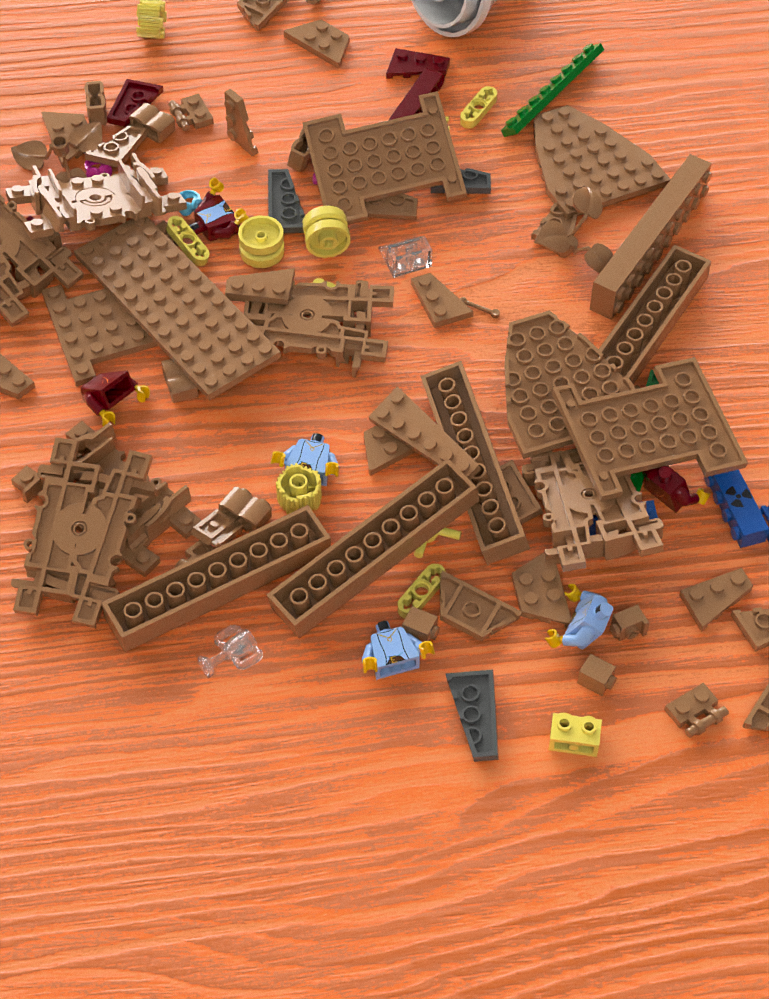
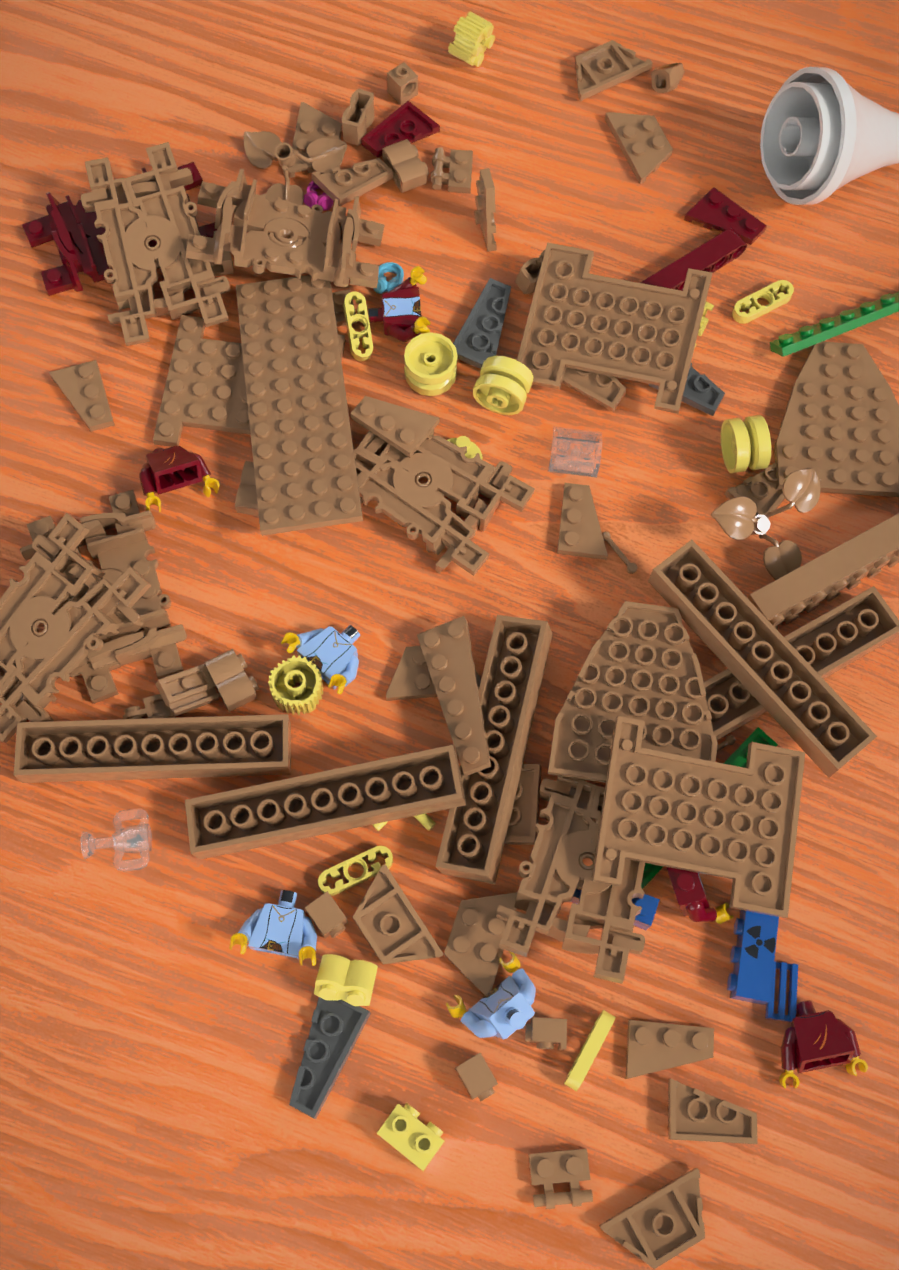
camera: 25 degrees right, 15 degrees up
none -> light yellow brick [314,954,378,1006]
none -> medium nougat brick [387,62,418,105]
none -> light yellow beam [564,1010,616,1092]
none -> medium nougat brick [648,540,877,778]
none -> light yellow wheel [721,415,771,473]

